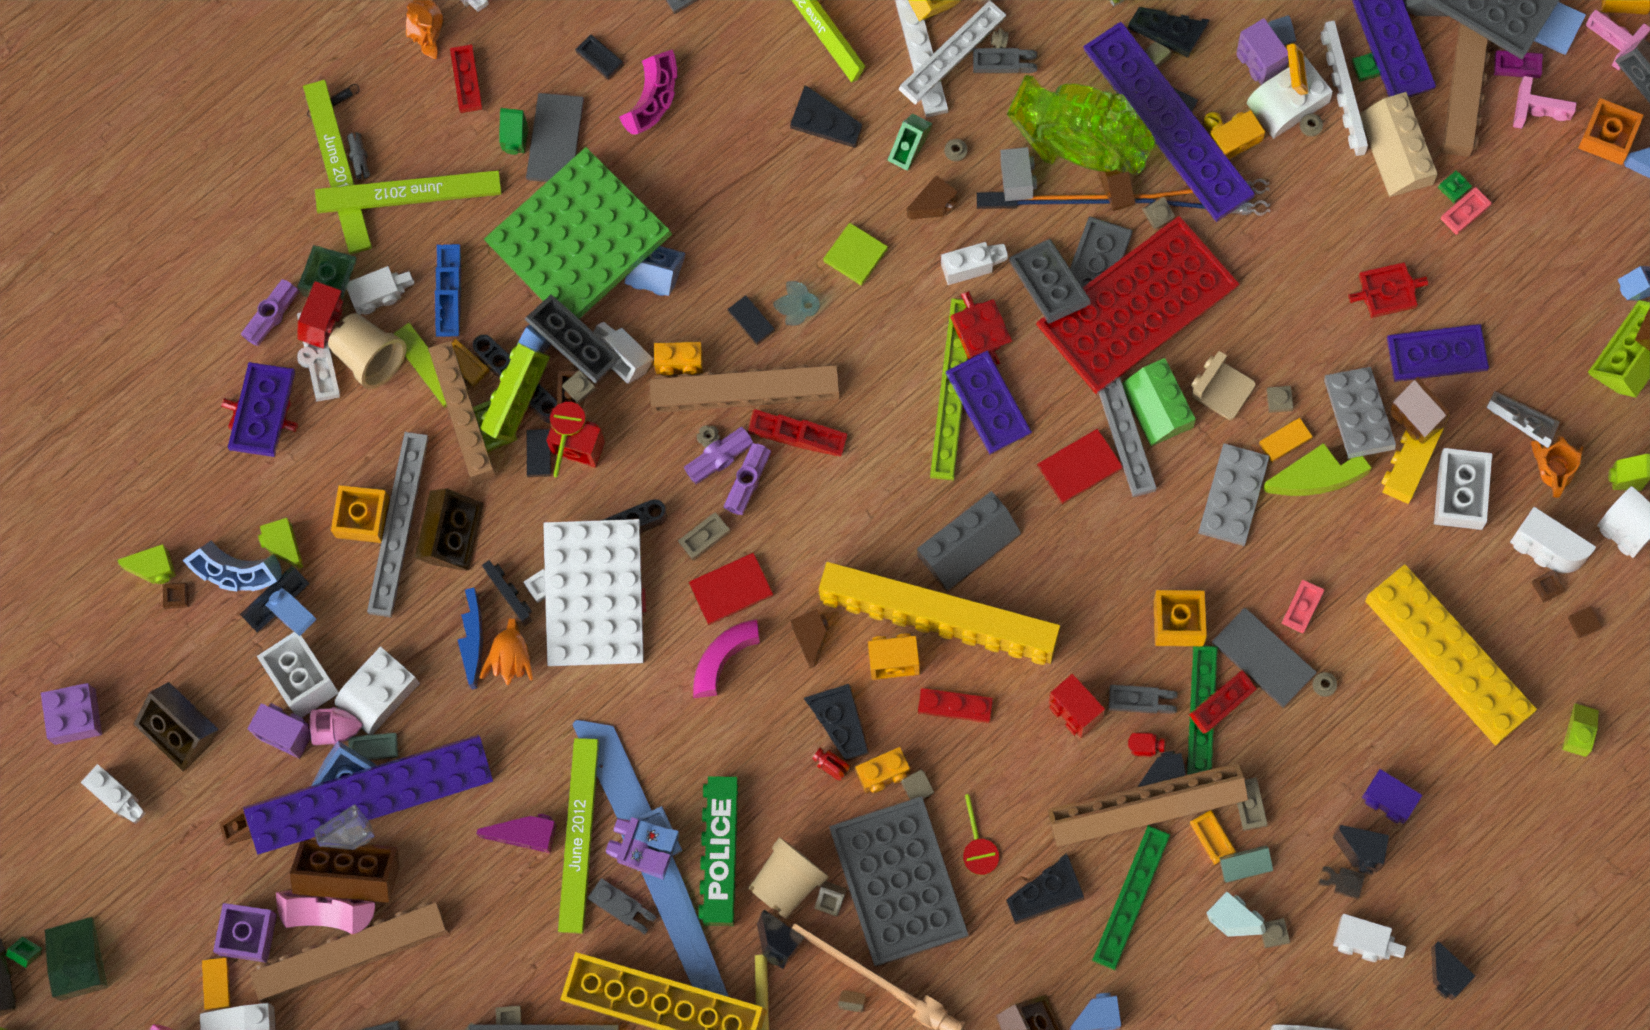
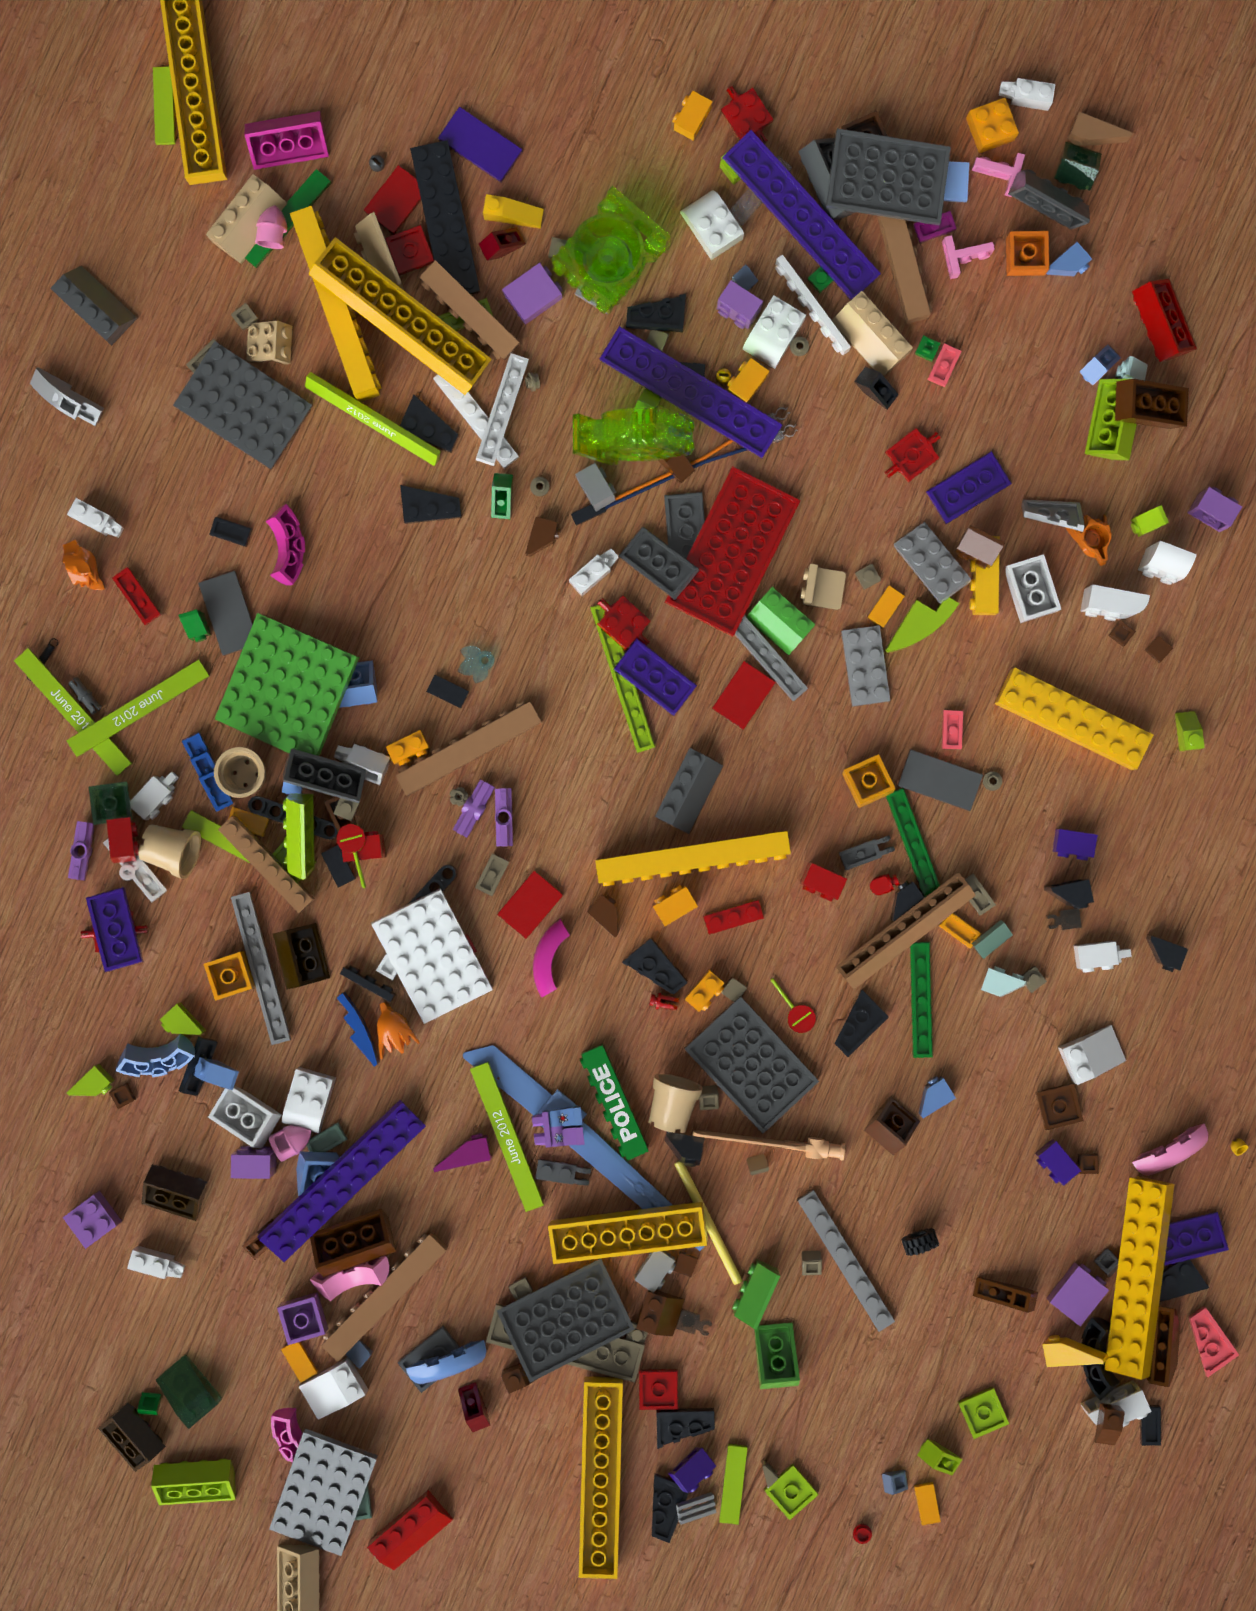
camera: 30 degrees left, 15 degrees up
clear slope [314,804,375,850] -> none
red slope [747,409,847,457] -> none
lime tile [823,223,888,286] -> none
dark grey hinge [973,48,1037,73] -> none
dark tan plate [1142,197,1175,229] -> none
red plate [1189,670,1257,734] -> none
light orange tile [1287,43,1309,96] -> none
none -> tan piece [214,747,266,798]
none -> sand blue slope [346,1340,373,1369]
none -> black wing [400,394,459,453]
none -> black slope [854,366,899,410]

